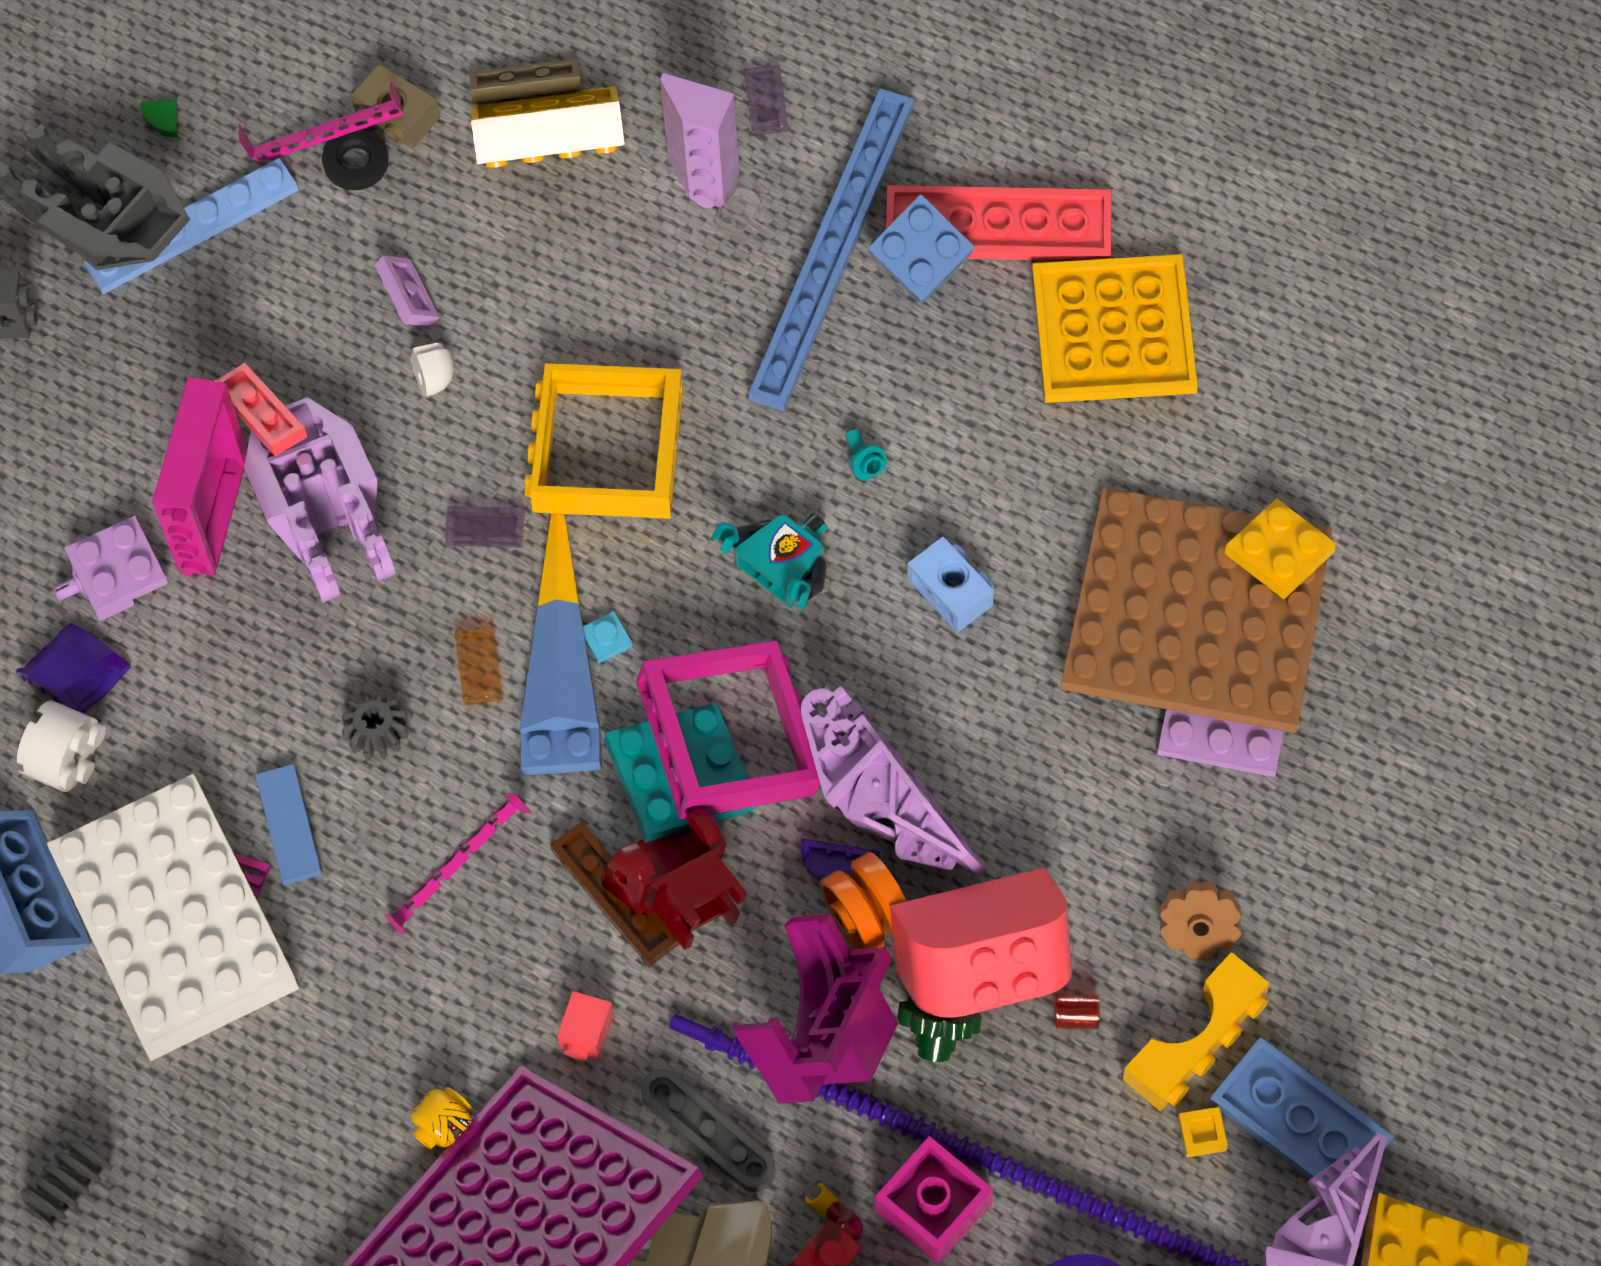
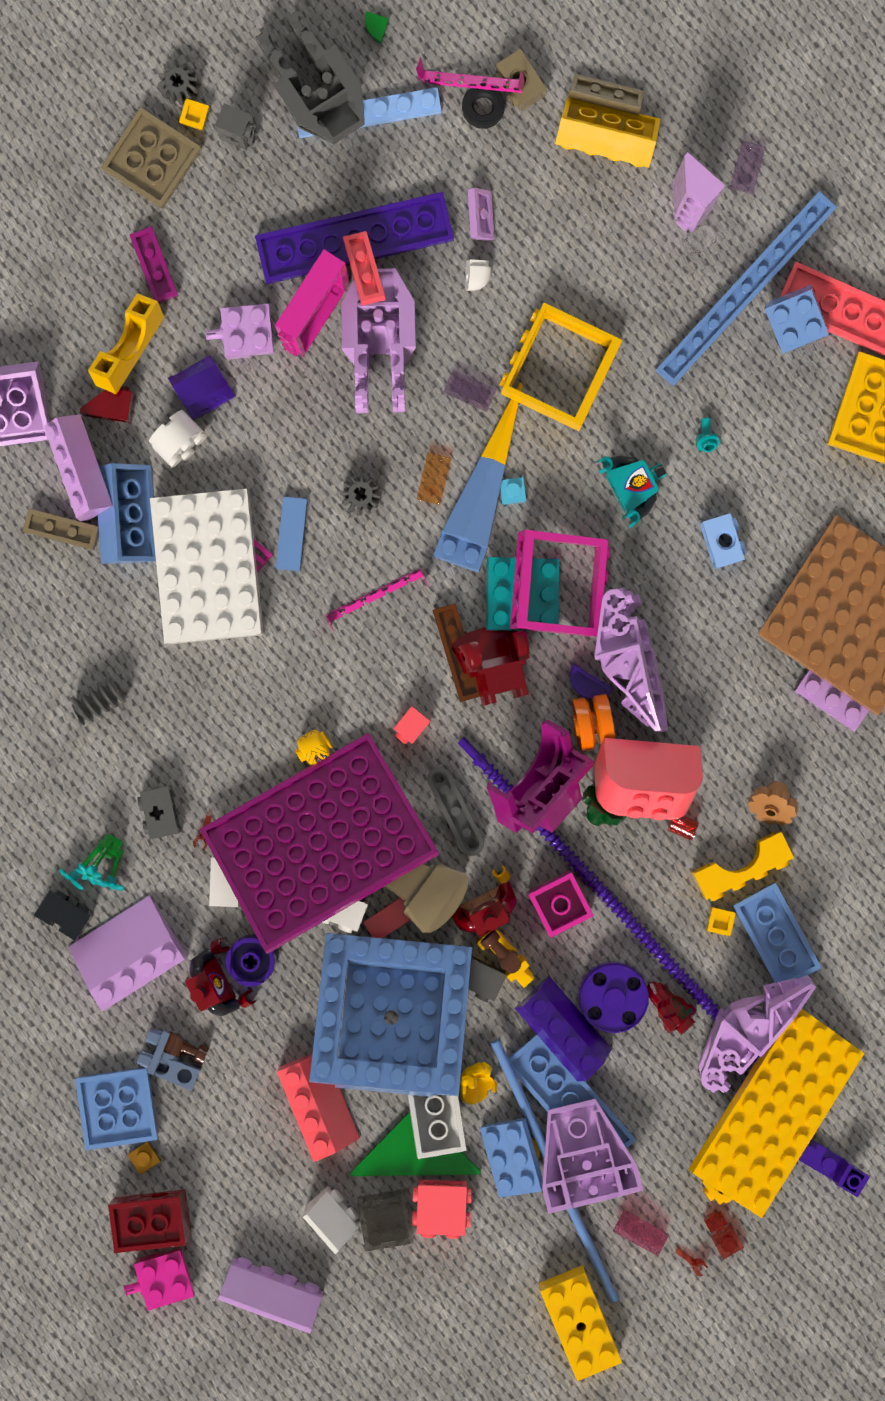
camera: 20 degrees right, 25 degrees up
none -> dark purple plate [255,192,454,285]

